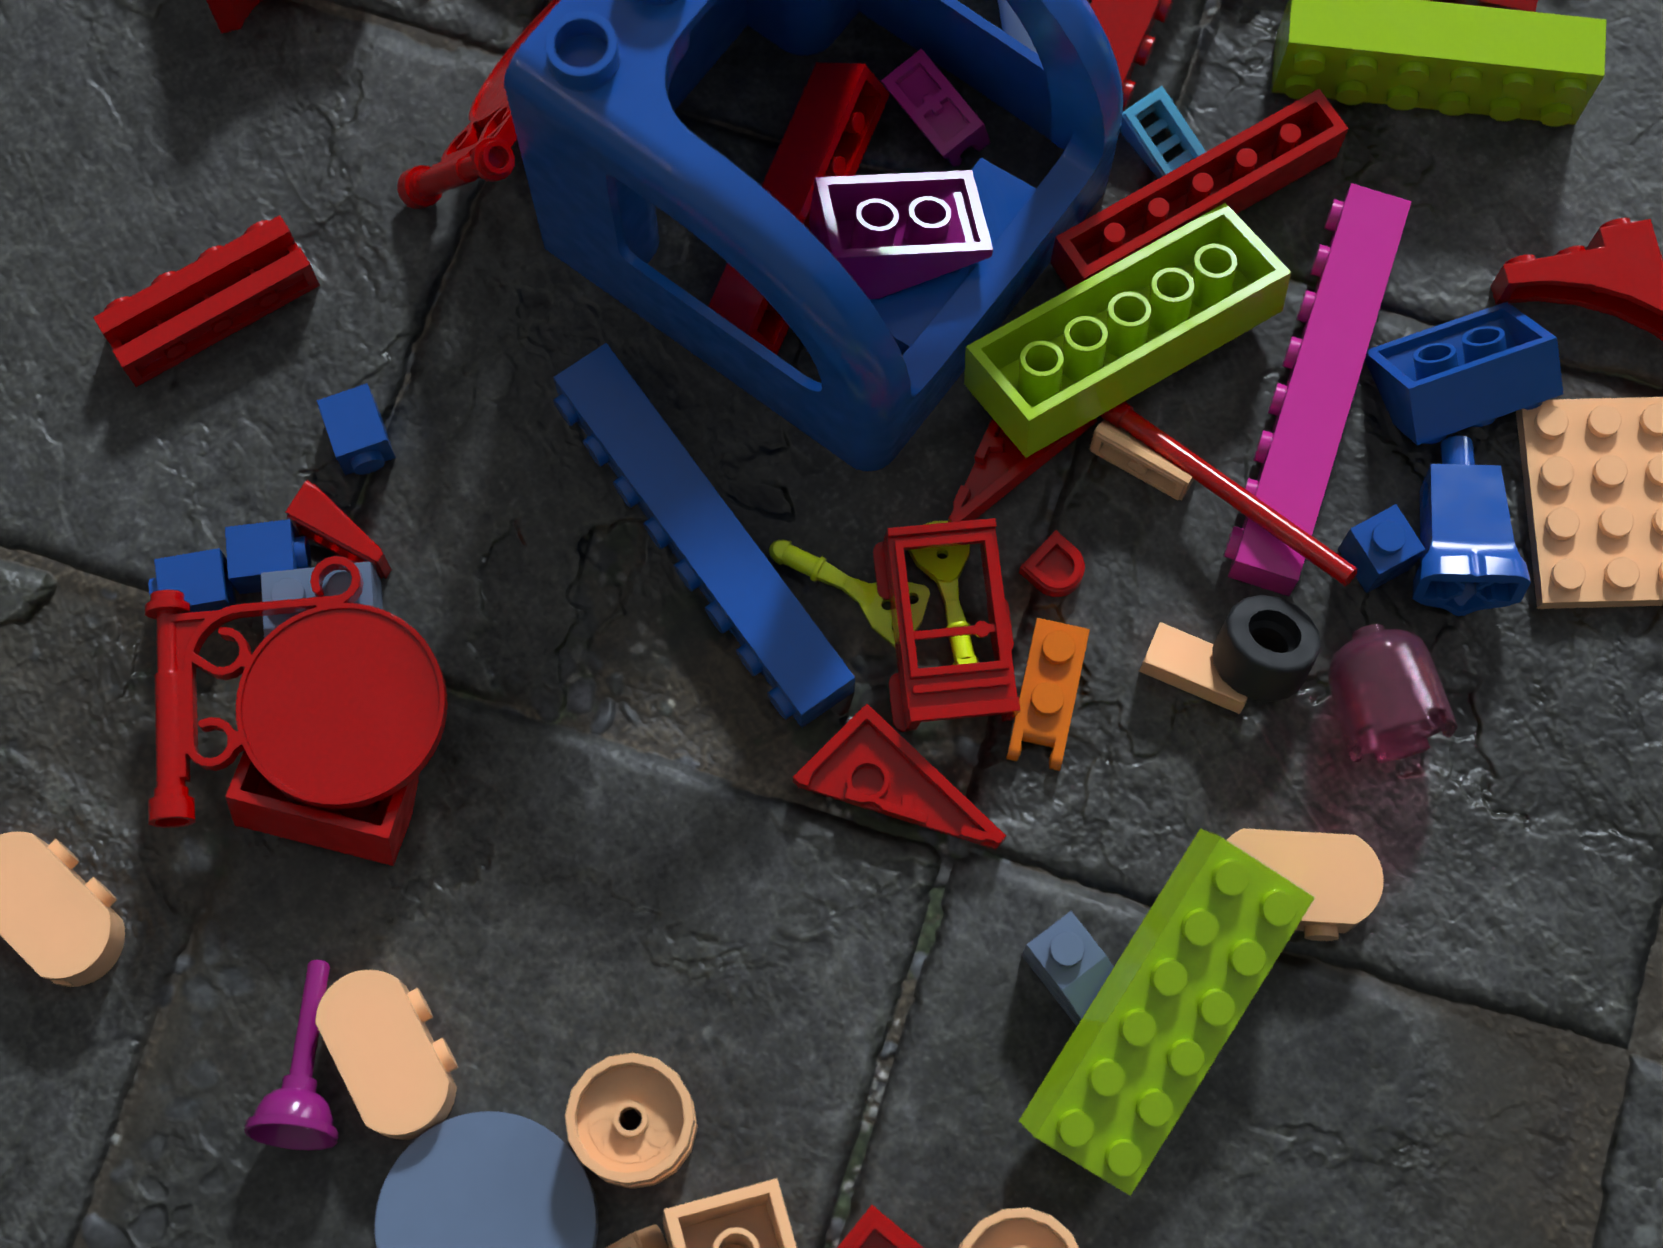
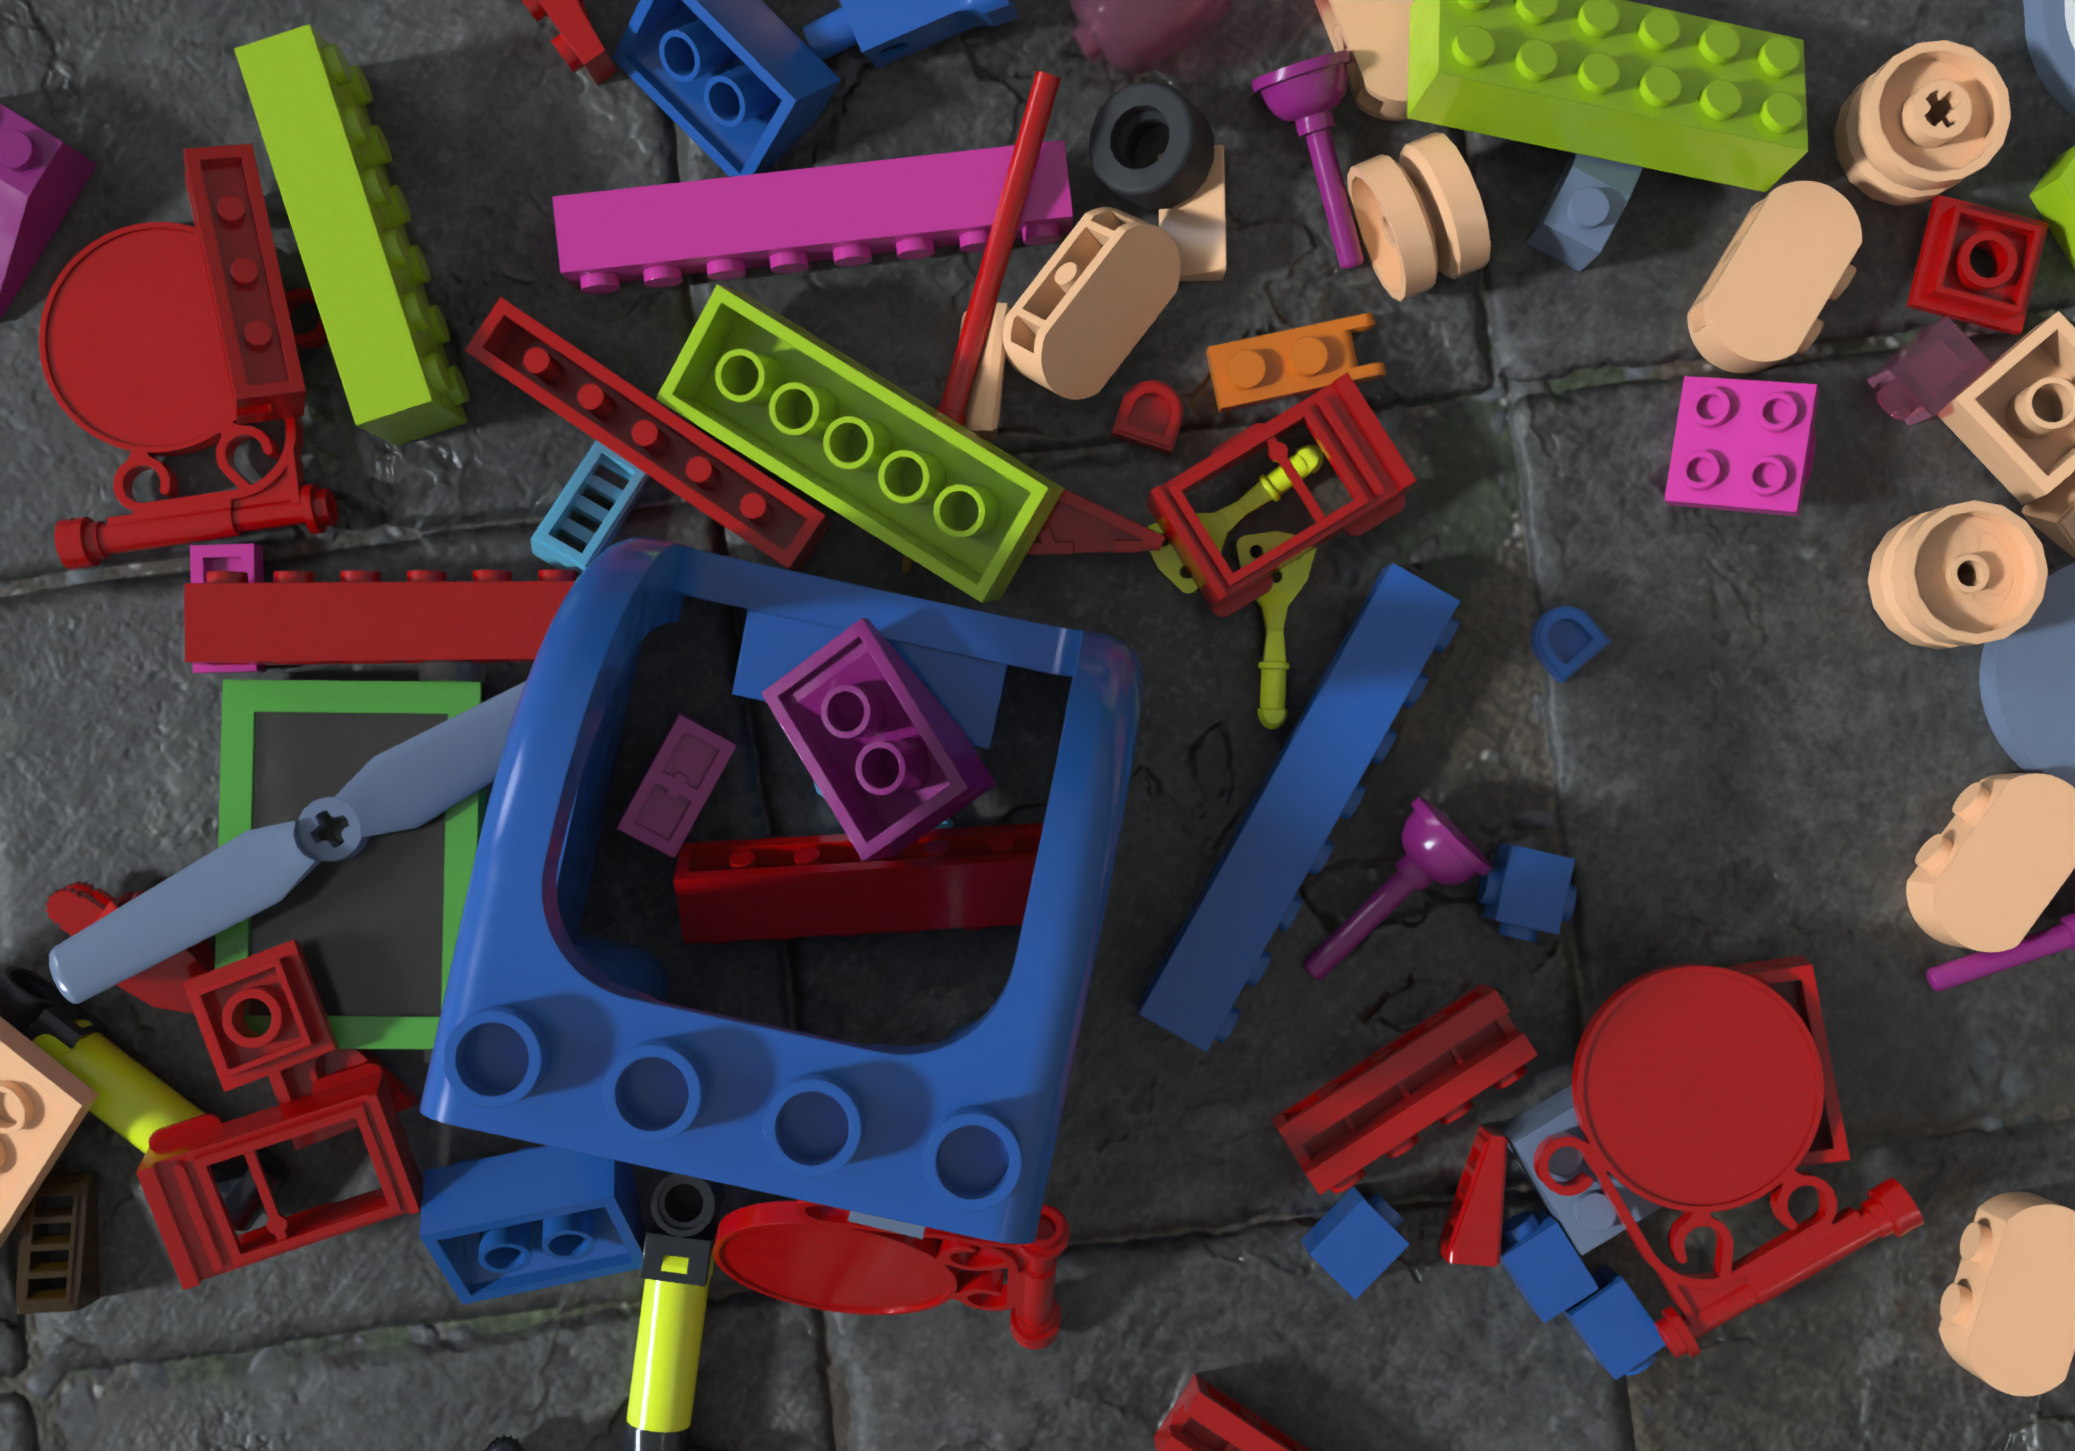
camera: 115 degrees left, 15 degrees up
red wing [792,704,1006,850] -> none
blue brick [1338,504,1425,593] -> none
none -> light nougat brick [1003,207,1181,400]
none -> magenta piece [1251,50,1364,269]
none -> red brick [1271,983,1538,1195]
none -> magenta piece [1303,795,1493,980]
none -> light nougat wheel [1347,132,1491,302]
none -> blue brick [1477,842,1576,942]
none -> blue tile [1530,606,1611,683]
none -> dark pink plate [1664,376,1820,517]
none -> light nougat brick [1687,181,1862,374]
none -> clear pink brick [1866,316,1991,426]

